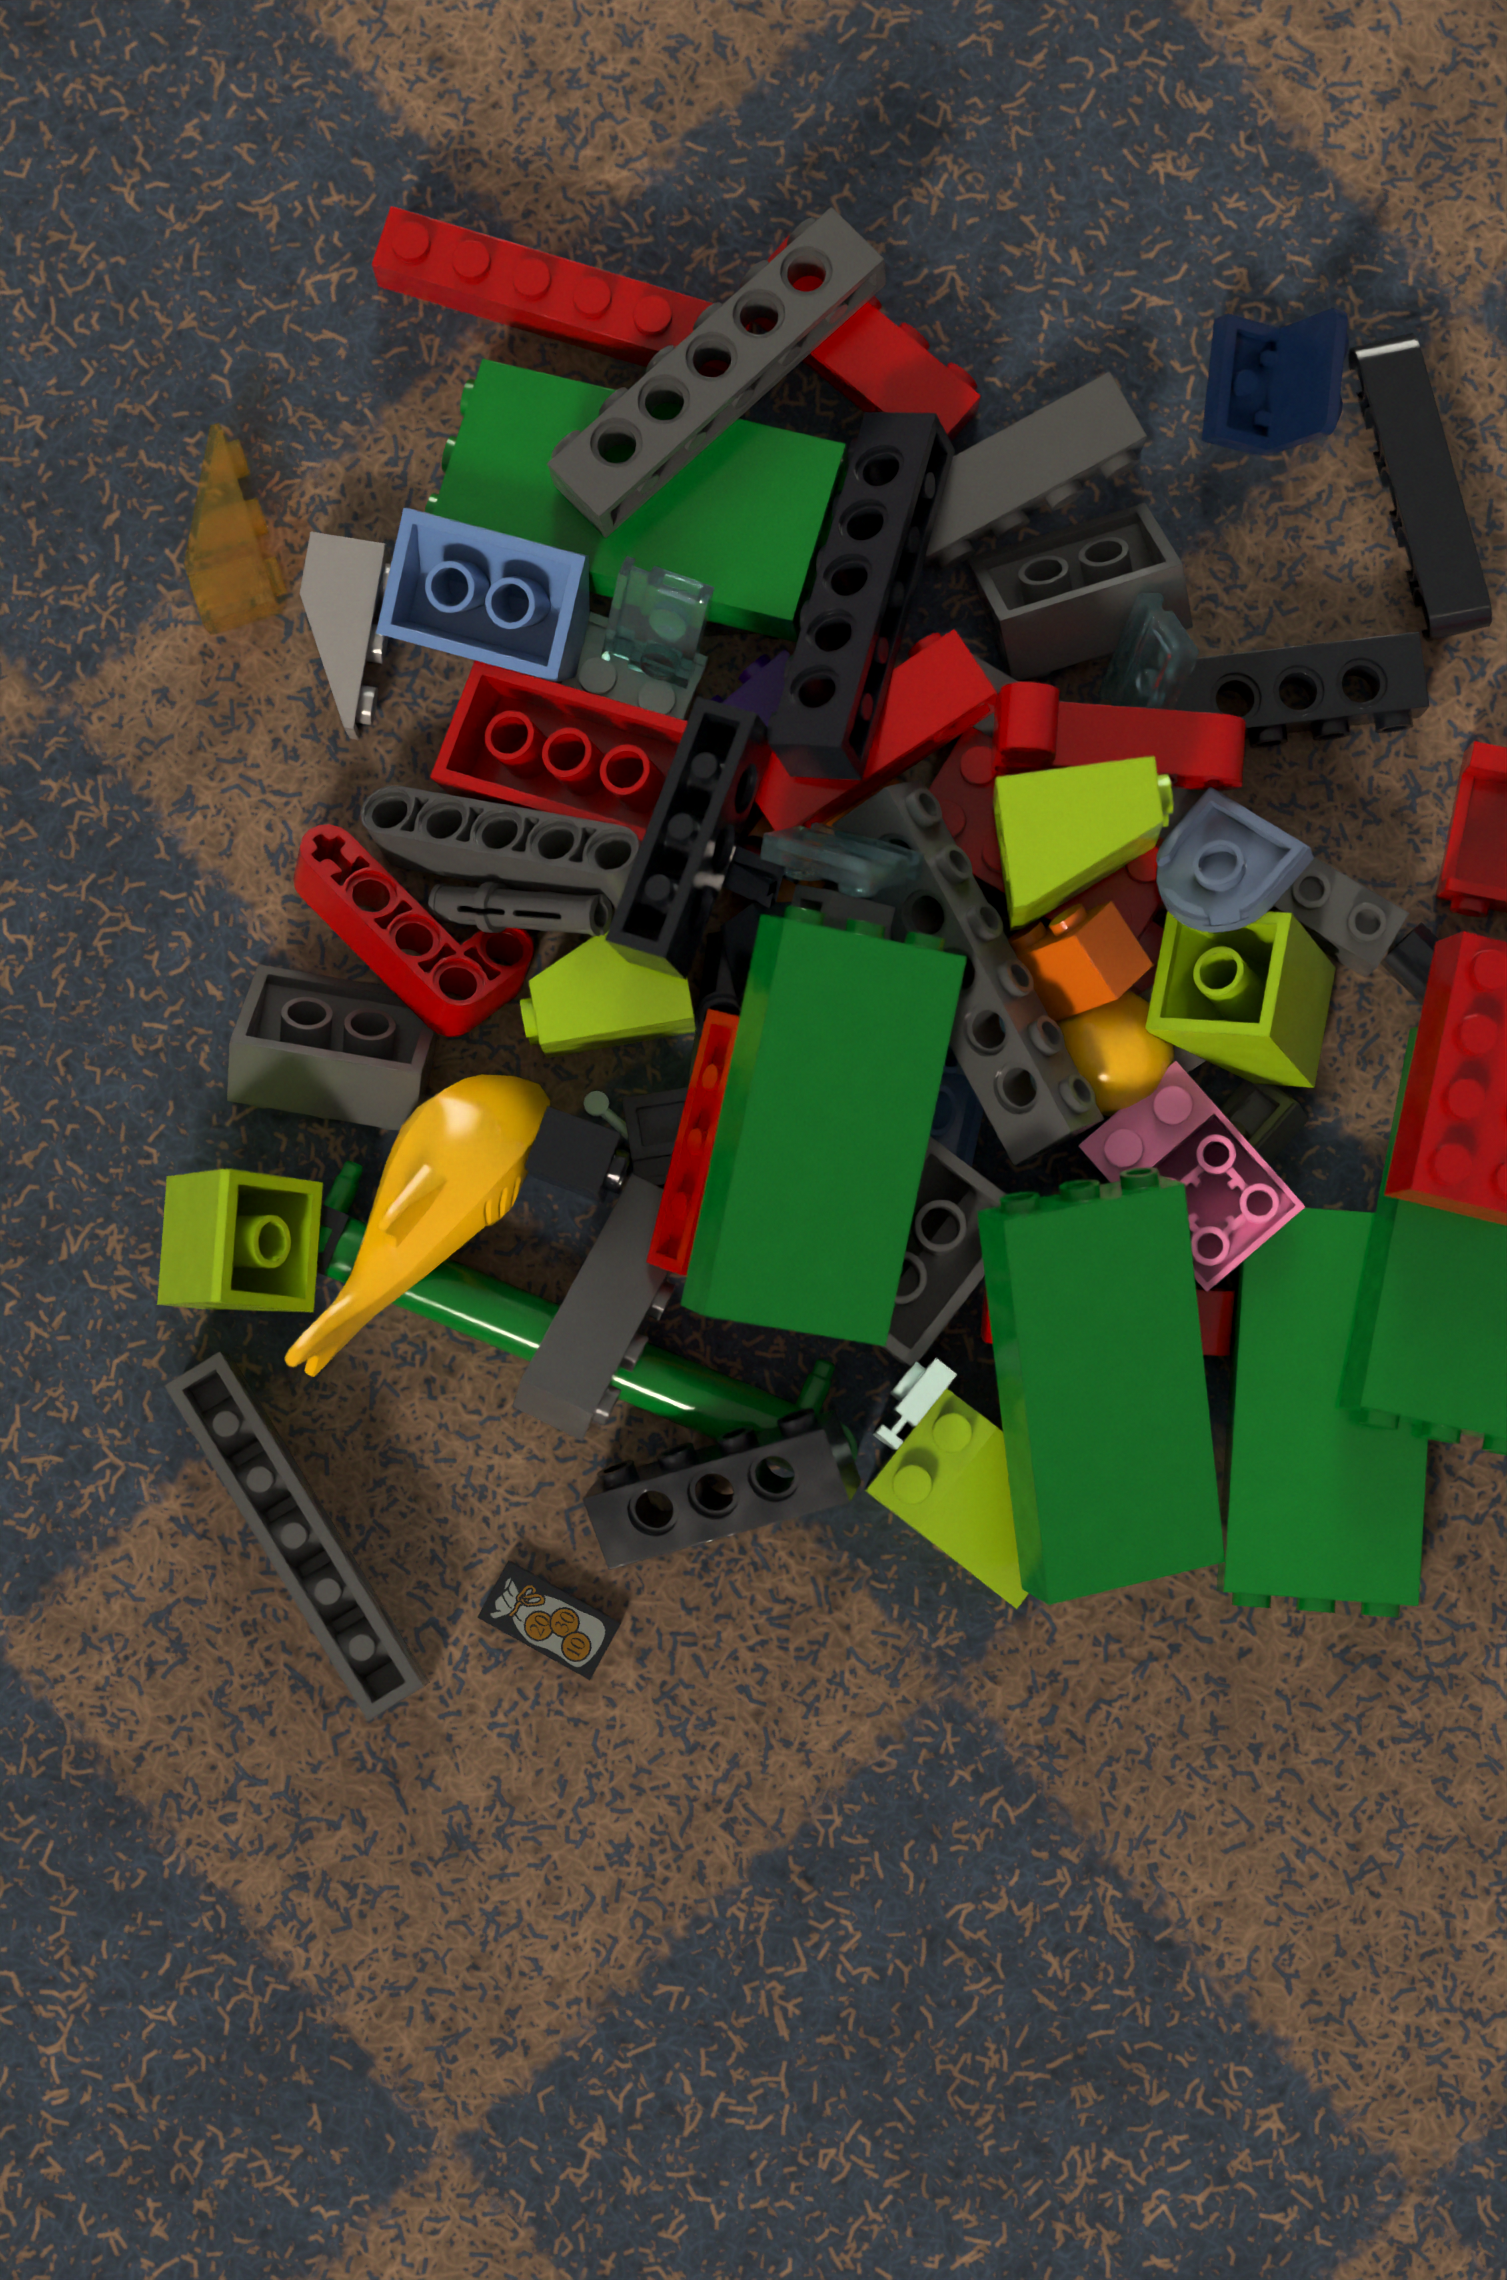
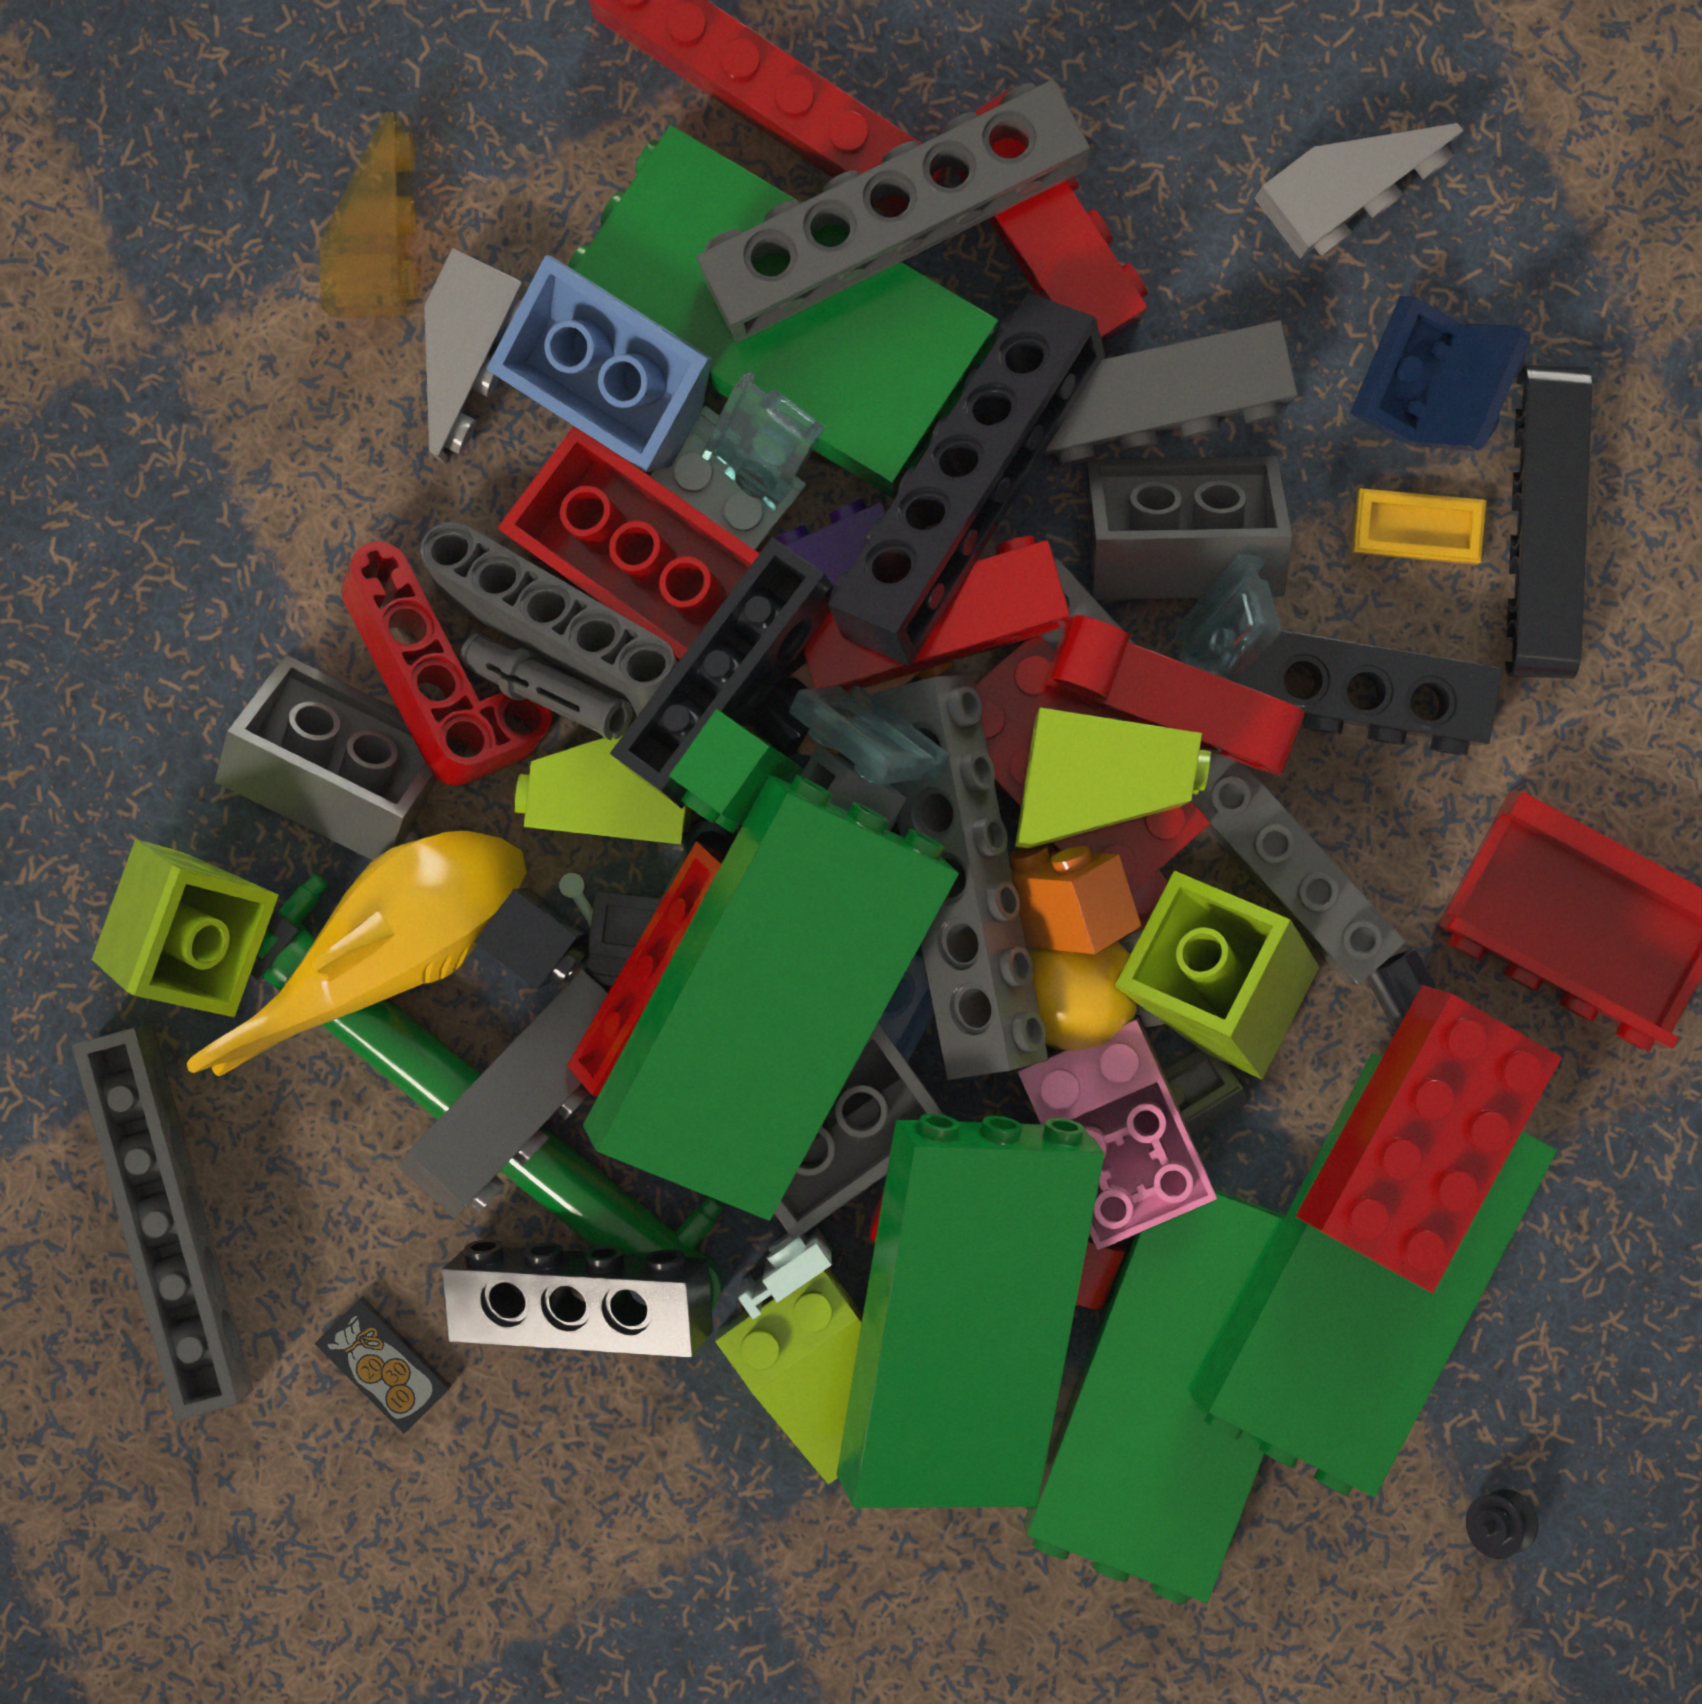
camera: 15 degrees right, 5 degrees up
sand blue tile [1156,787,1314,932] -> none
none -> green brick [669,709,804,833]
none -> light grey slope [1254,123,1463,259]
none -> yellow tile [1352,488,1486,565]

